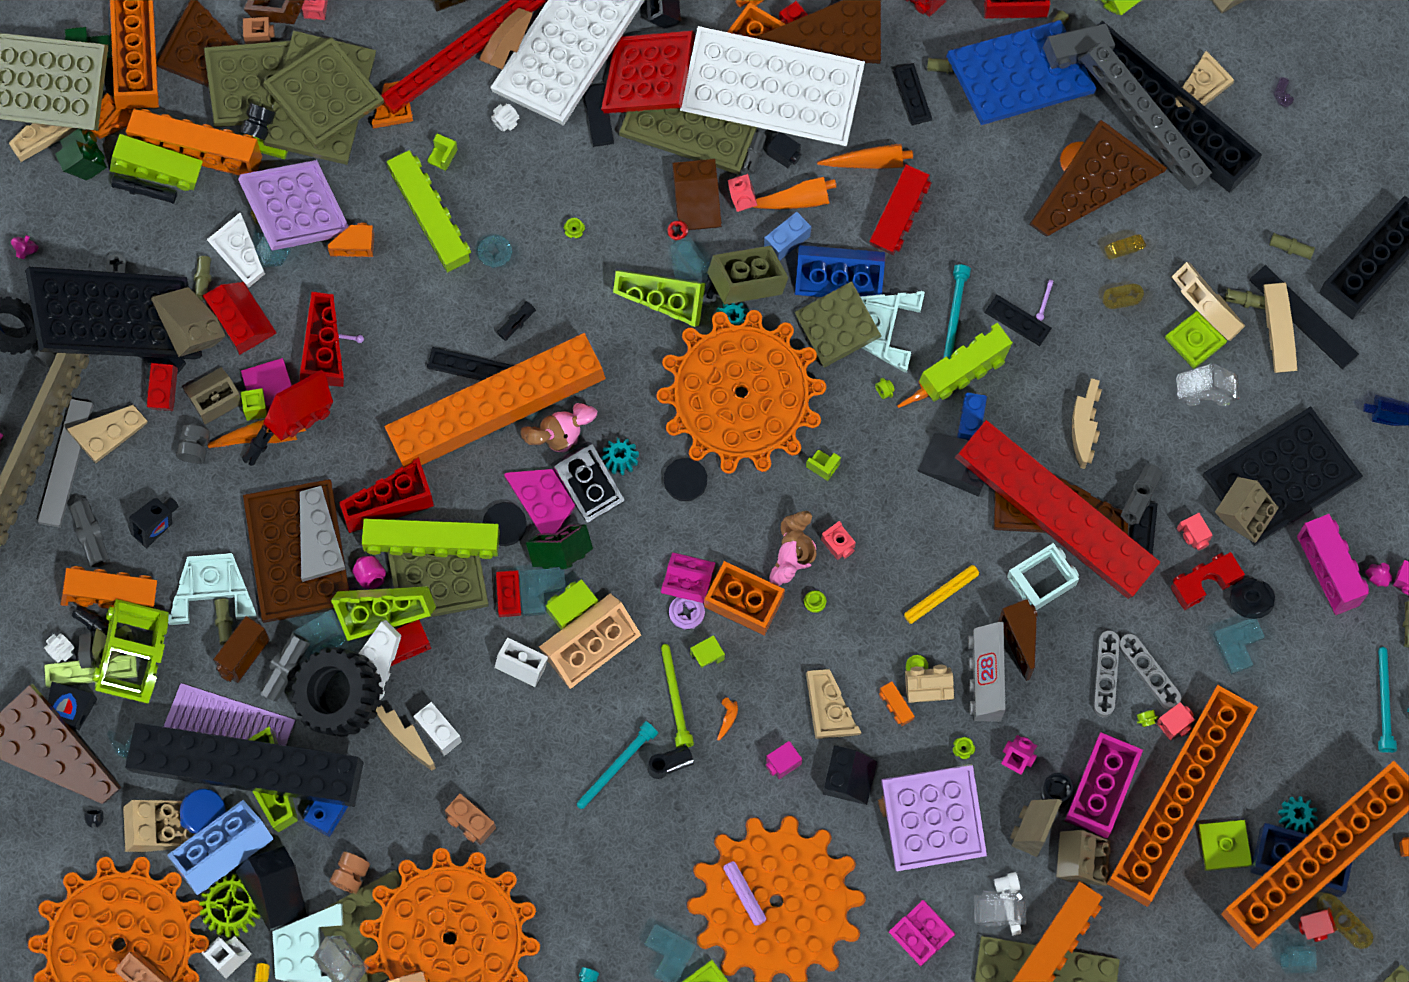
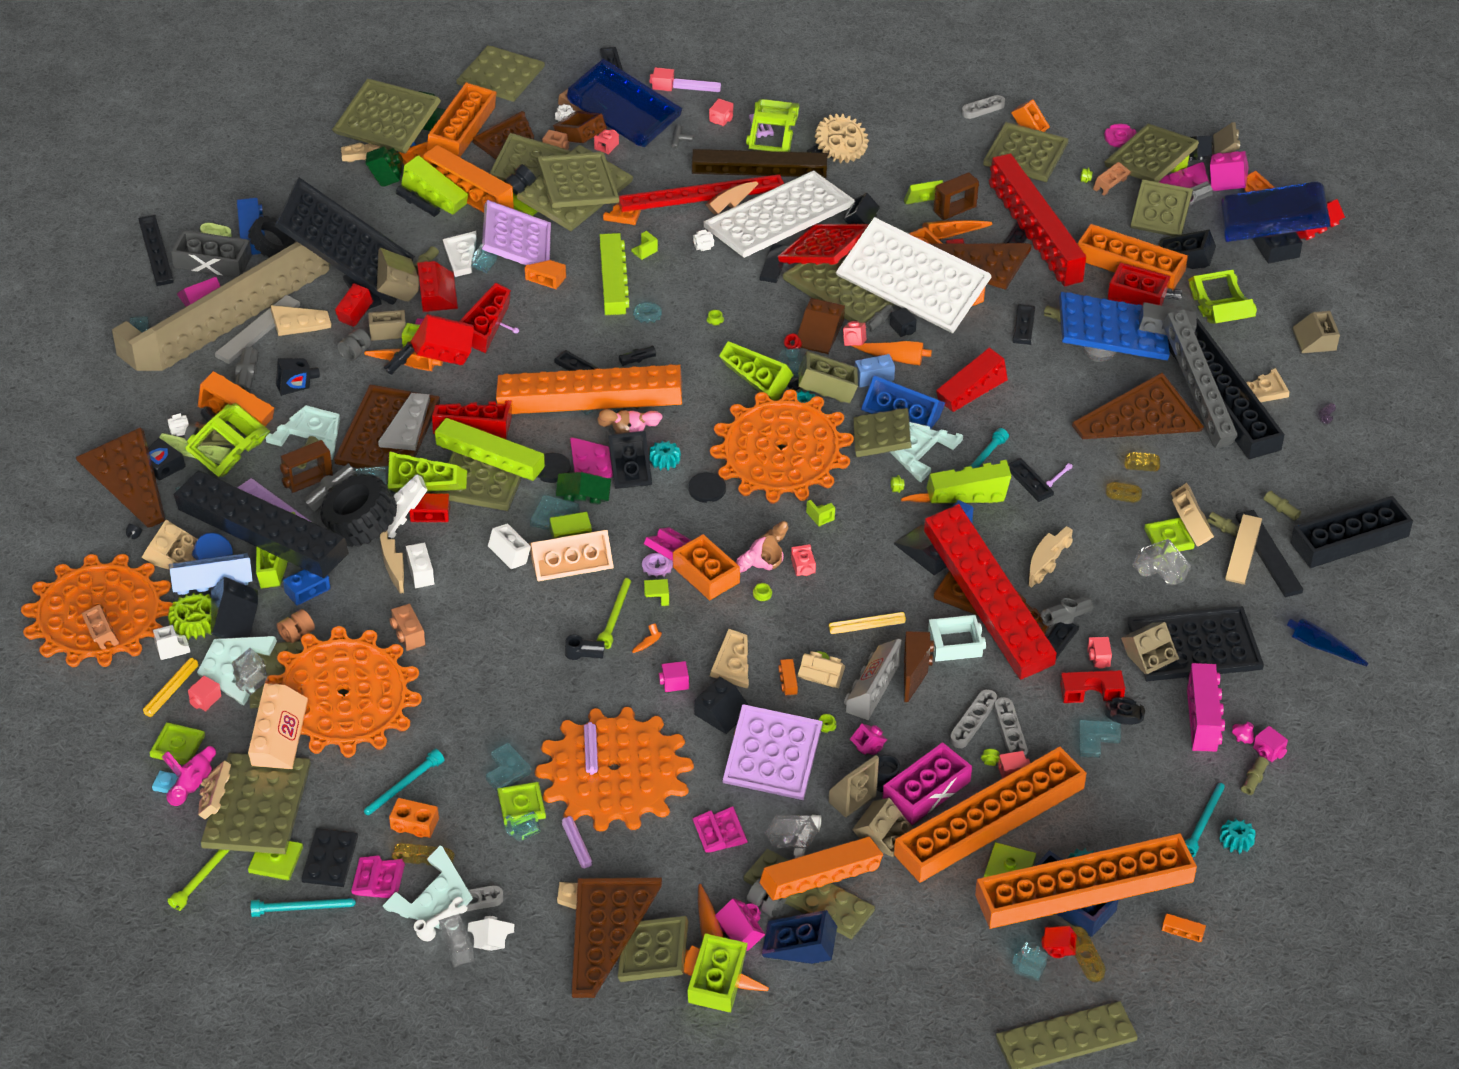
camera: 25 degrees right, 25 degrees down
dark pink head [353,556,386,589] -> none
red plate [496,570,521,617] -> none
teal piece [577,721,659,809] -> none
orange piece [817,144,913,169] -> none

